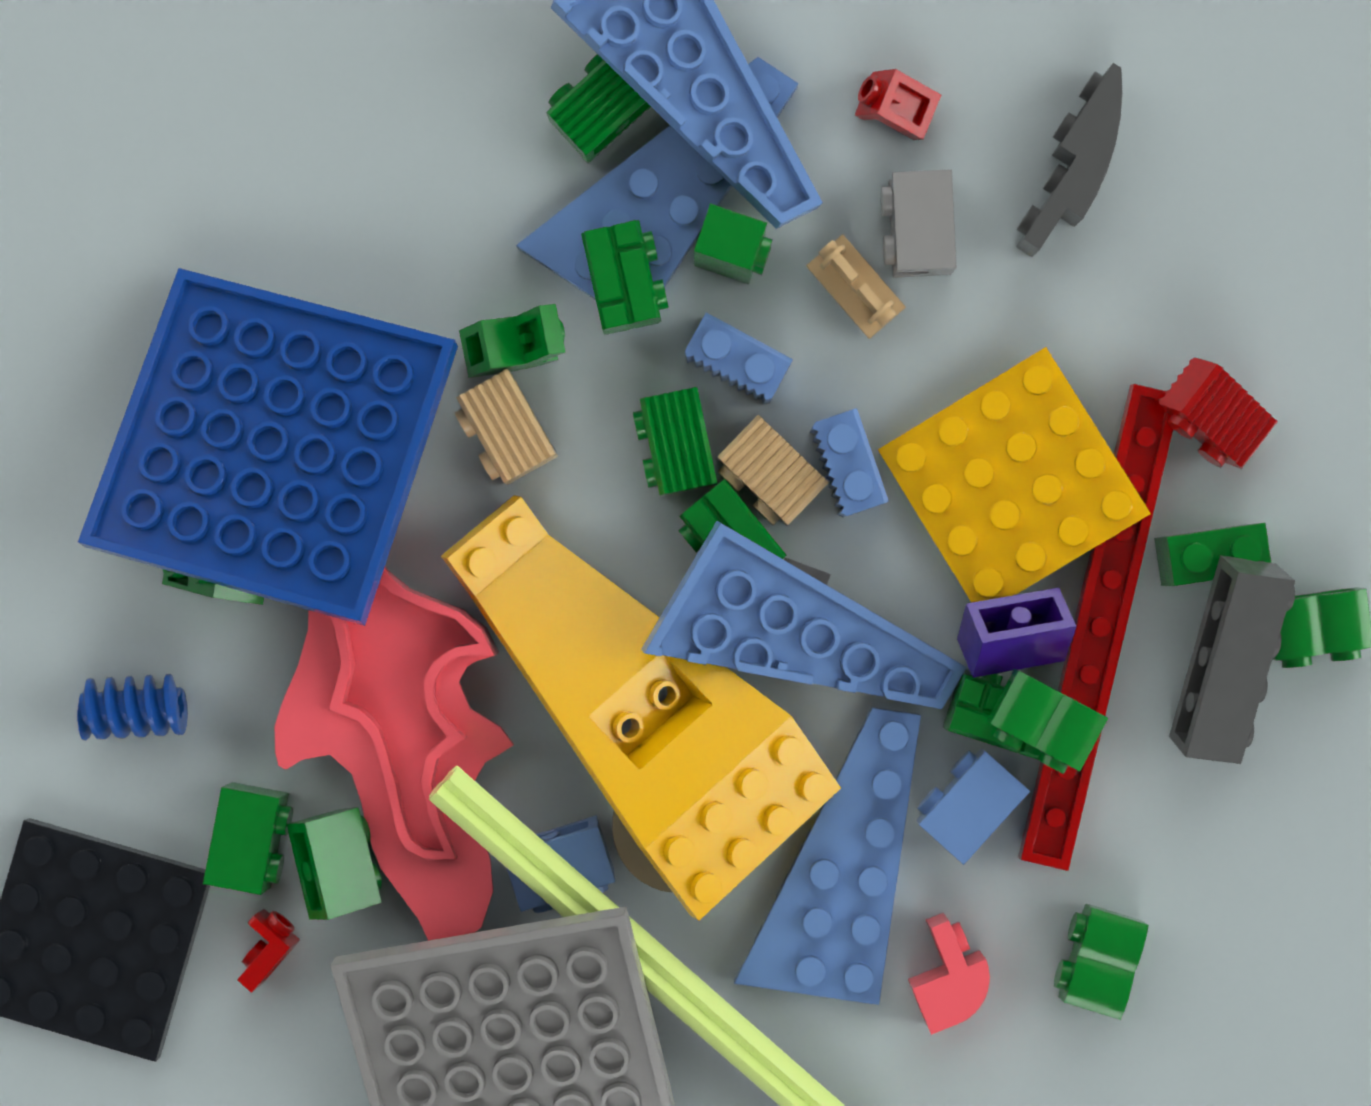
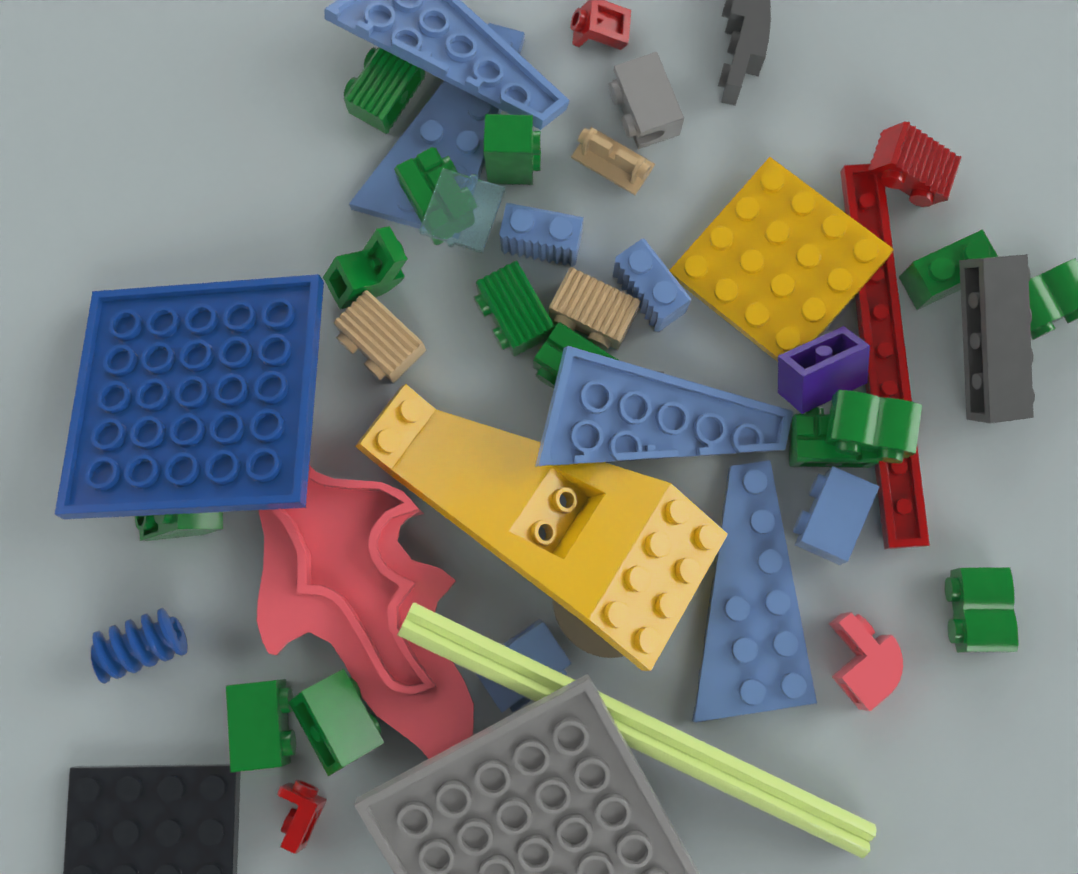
camera: 10 degrees left, 10 degrees down
none -> clear light blue piece [419,168,505,253]

